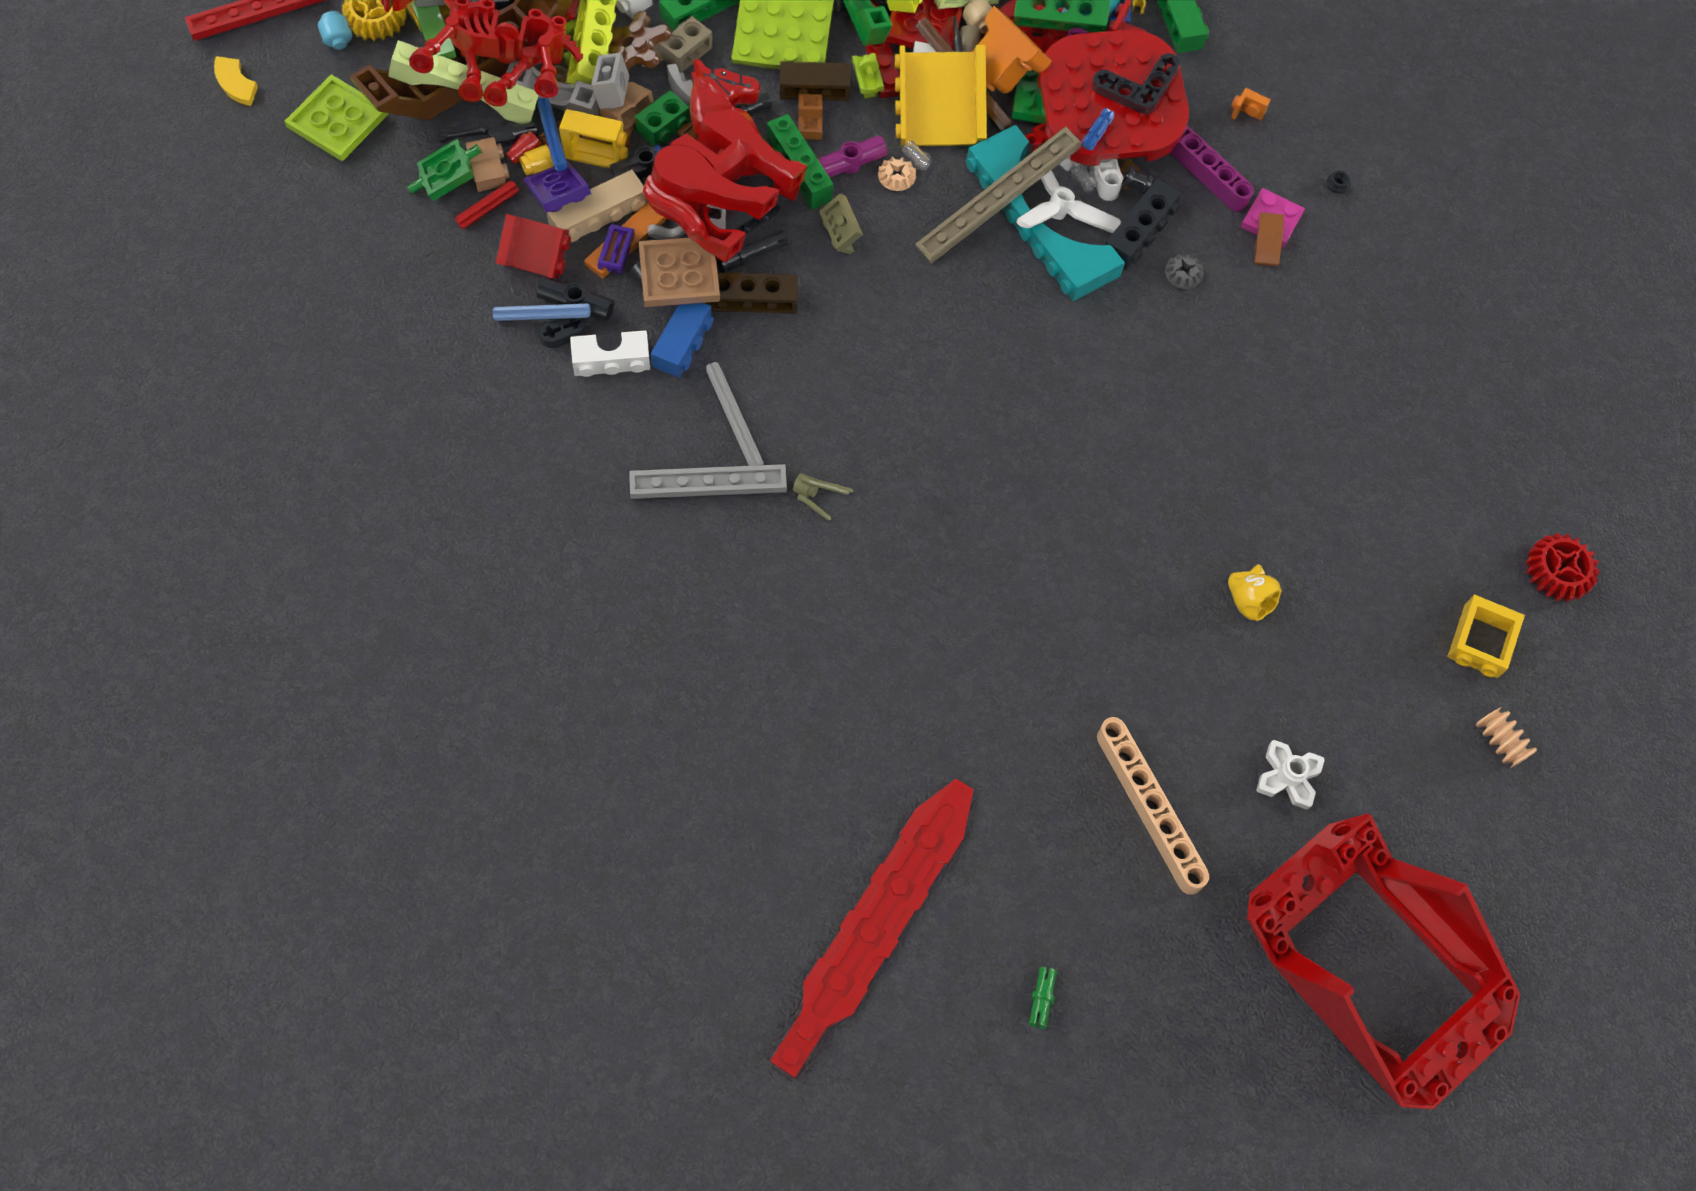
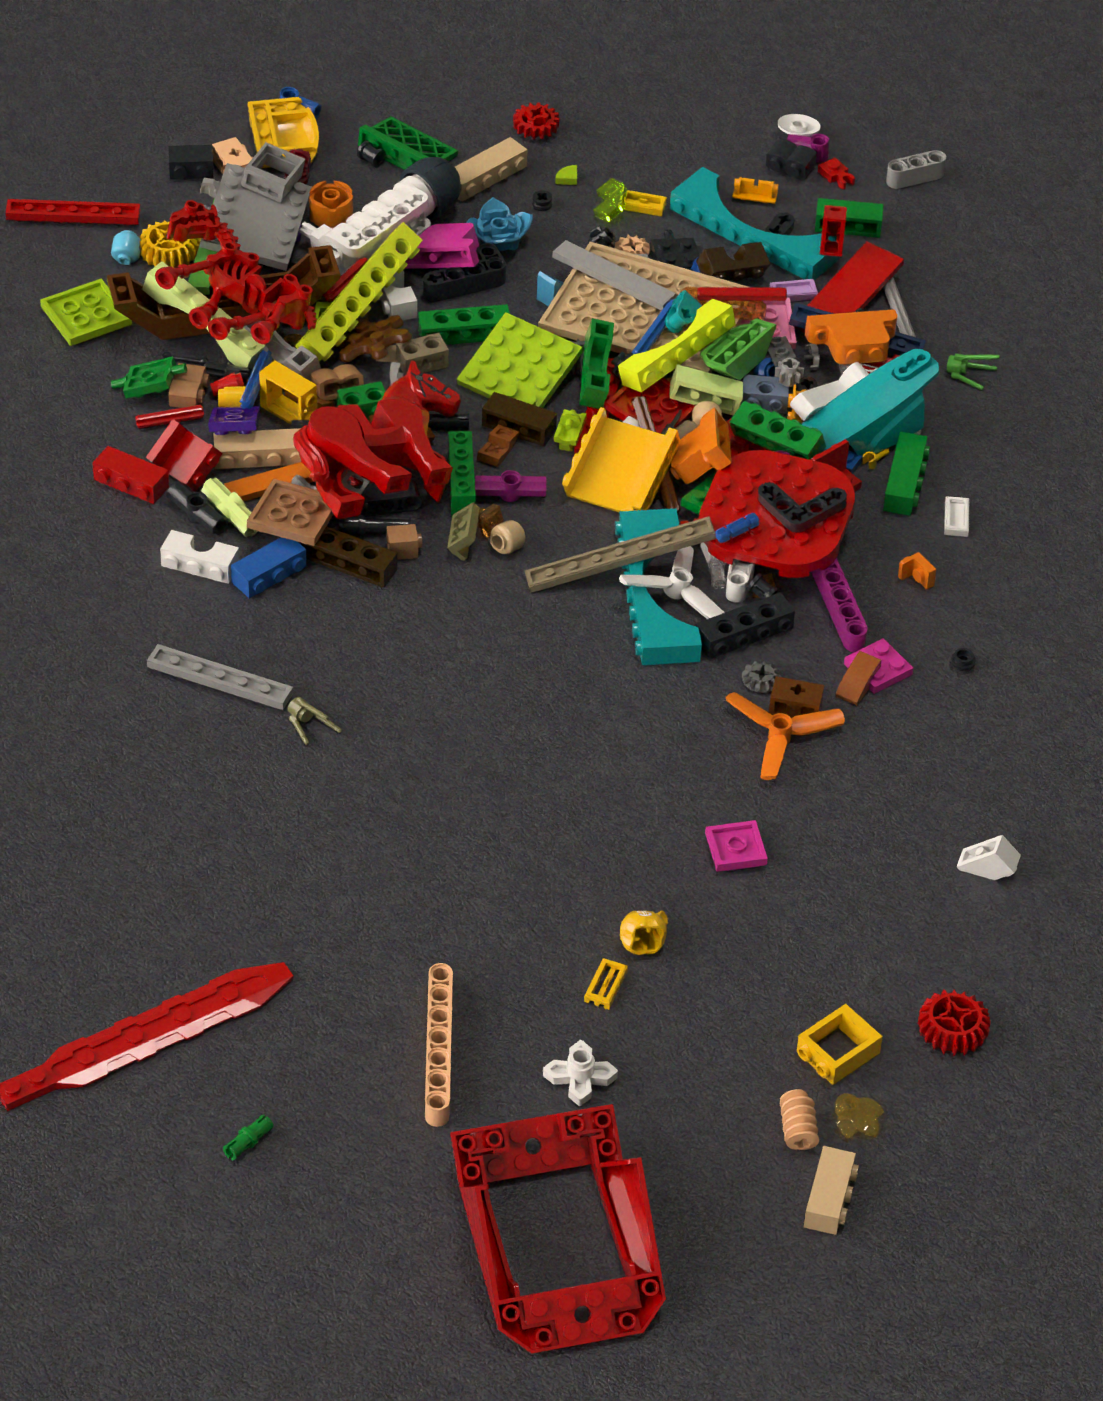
camera: 30 degrees right, 20 degrees down
yellow tile [214,56,258,106] -> none
medium blue axle [493,304,591,321] -> none
black beam [539,318,586,348] -> none
light grey brick [591,53,630,109] -> none
dark purple tile [597,224,635,274] -> none
light grey axle [706,362,763,466] -> none
light nougat gear [878,157,916,191] -> none
clear pin [902,141,932,170] -> none
none -> red brick [93,446,169,504]
none -> yellowish green piece [201,478,258,537]
none -> medium nougat brick [387,524,422,560]
none -> clear orange tile [477,504,504,538]
none -> tan head [490,520,526,554]
none -> yellow tile [584,958,628,1010]
none -> dark pink plate [705,820,768,872]
none -> orange piece [726,692,845,780]
none -> reddish brown brick [769,676,825,718]
none -> tan brick [804,1146,859,1235]
none -> clear yellow plate [835,1093,884,1139]
none -> white tile [944,496,969,537]
none -> white slope [957,835,1021,880]

